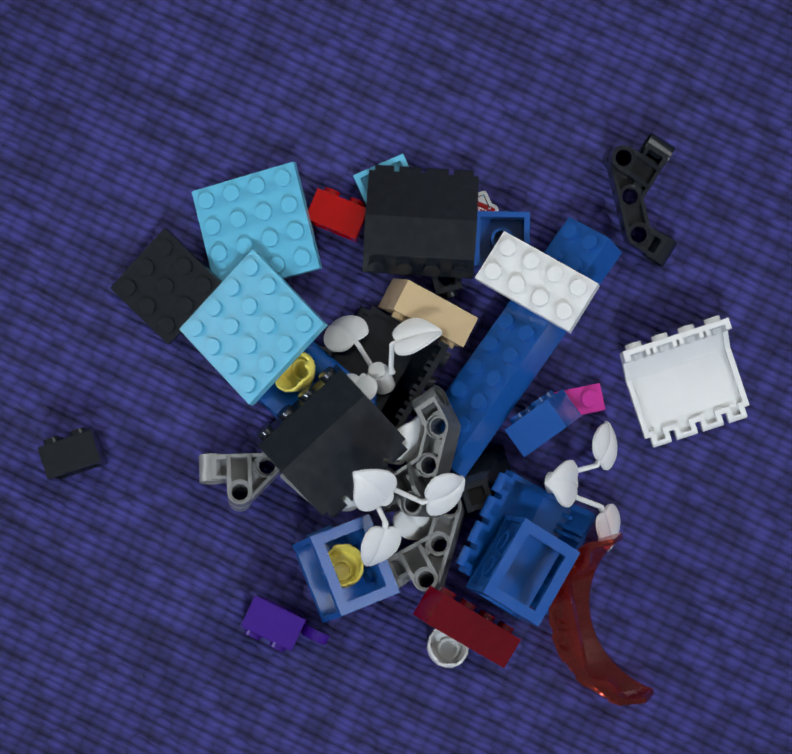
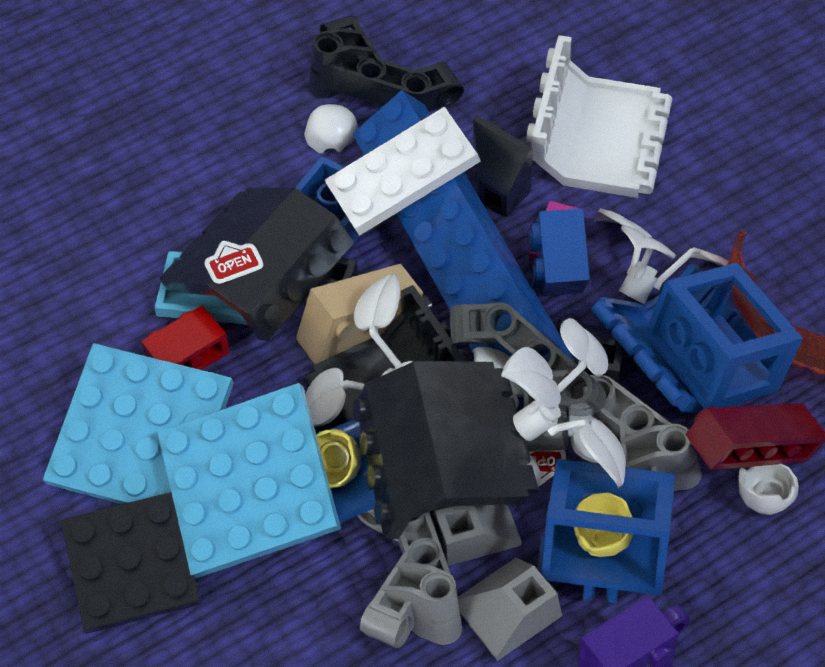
camera: 55 degrees left, 30 degrees down
none -> sticker [204,241,263,284]
none -> white hair [304,104,358,153]
none -> light grey slope [458,558,562,661]
none -> black slope [473,116,533,217]

